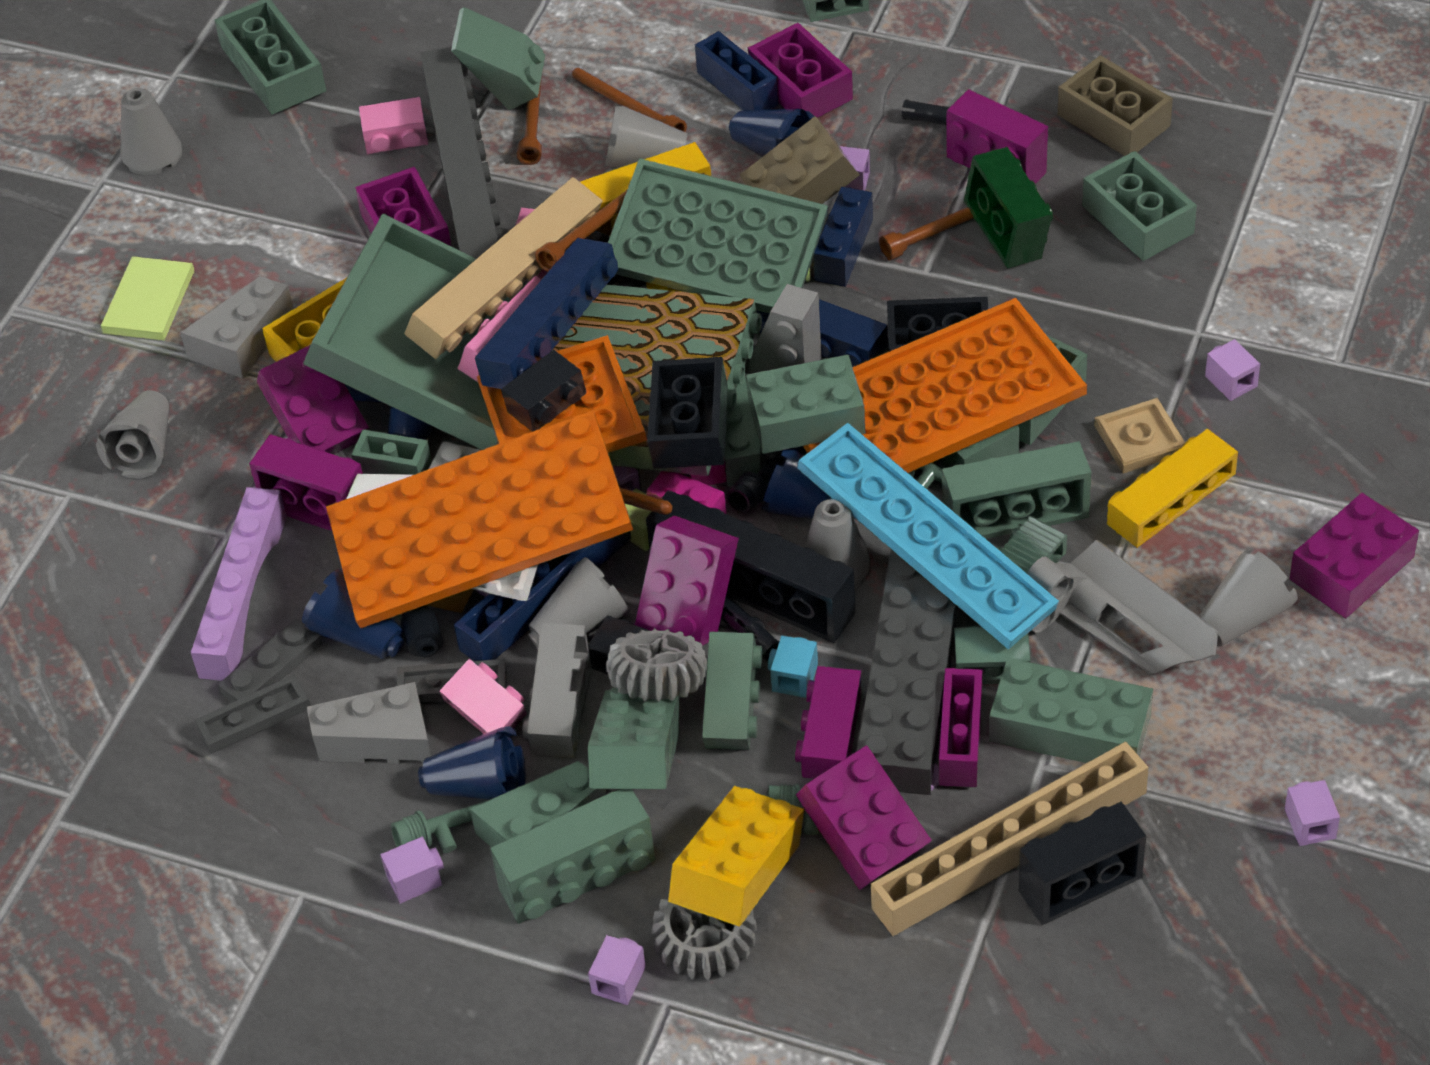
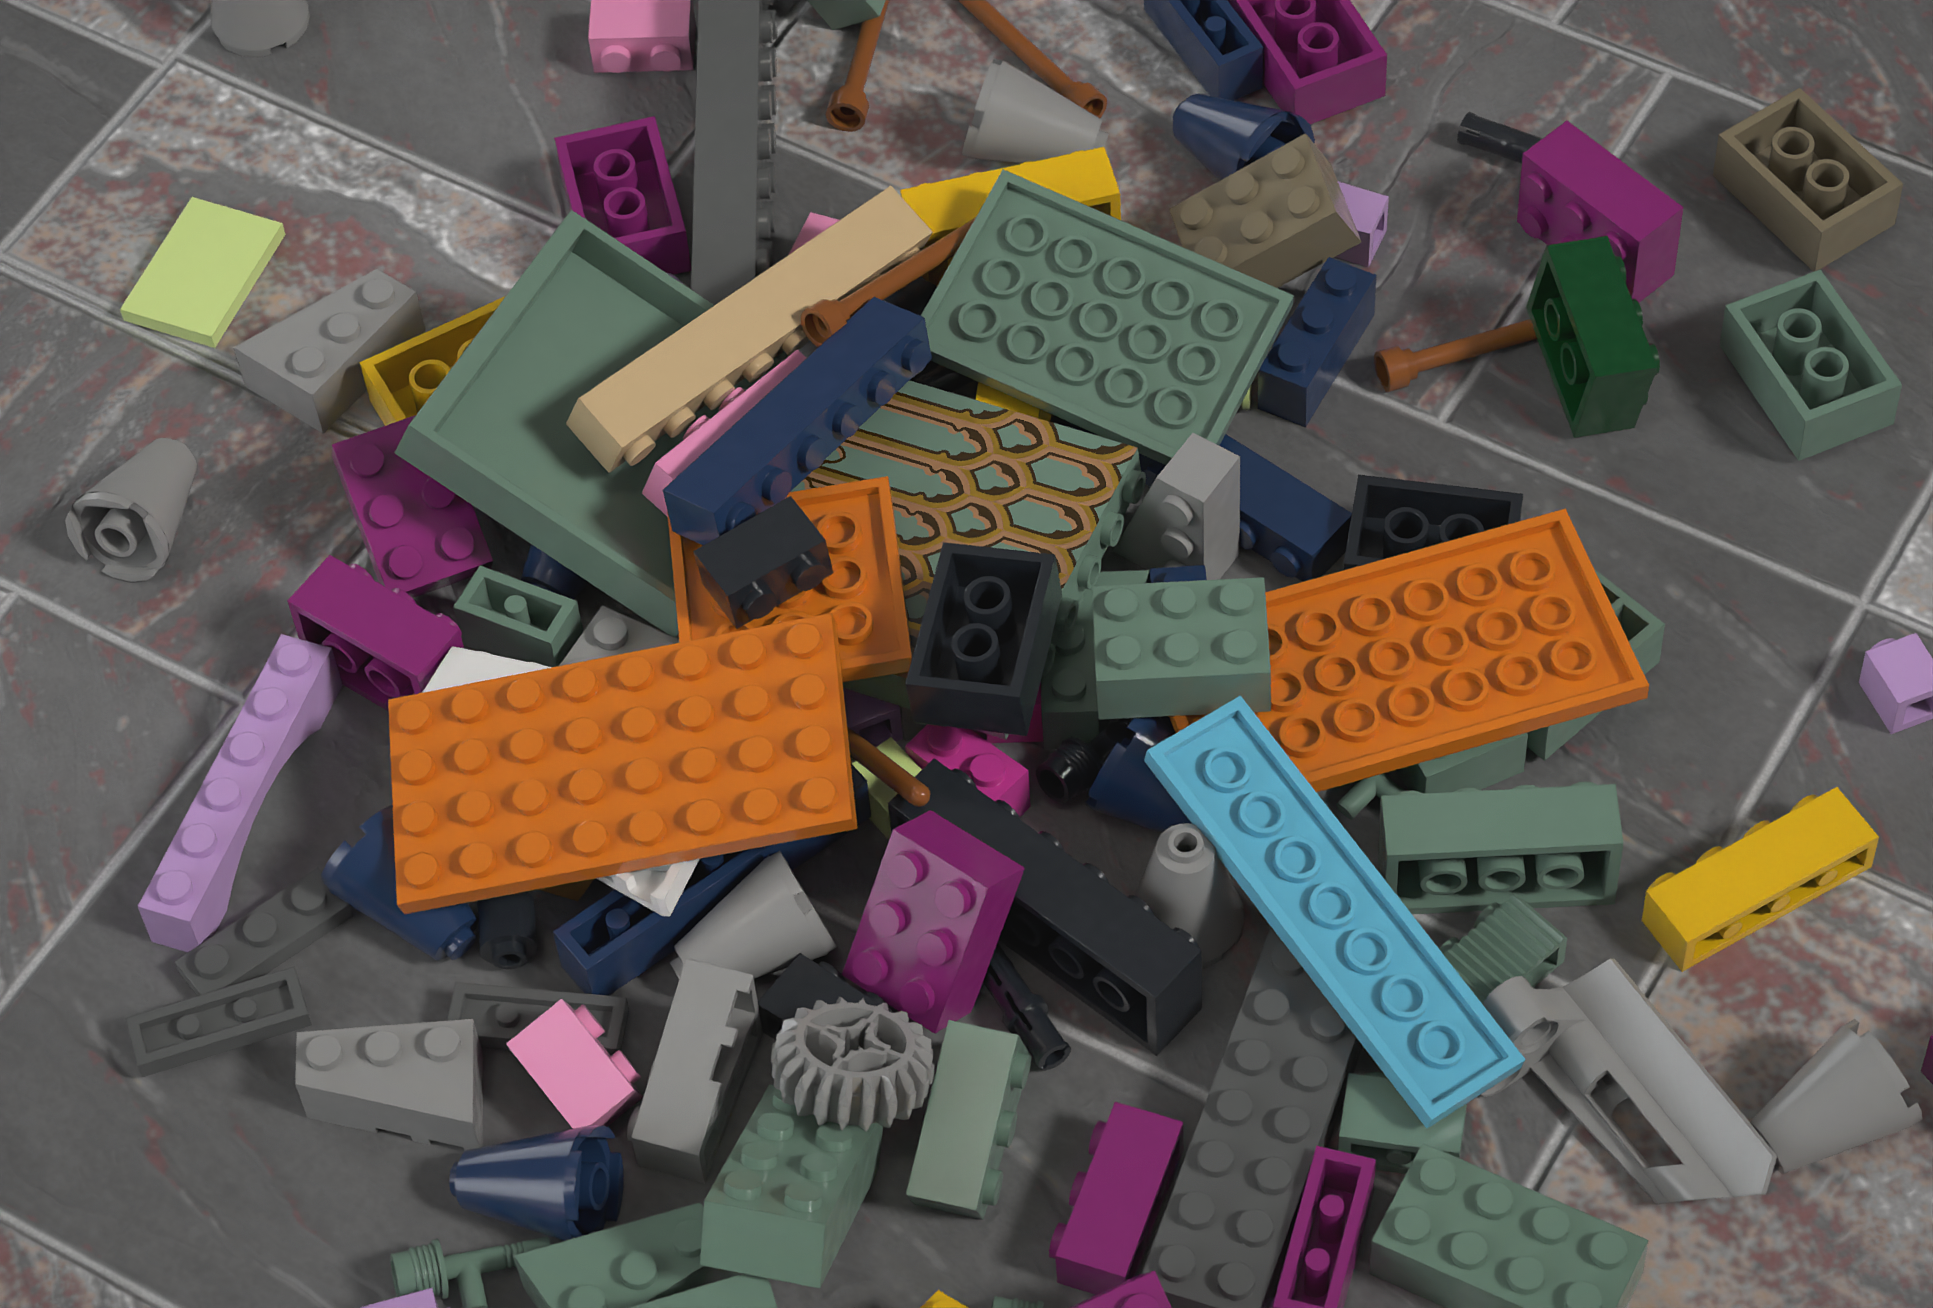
camera: 10 degrees right, 5 degrees up
medium azure brick [768,635,818,698] -> none
tan tile [1094,398,1185,473] -> none

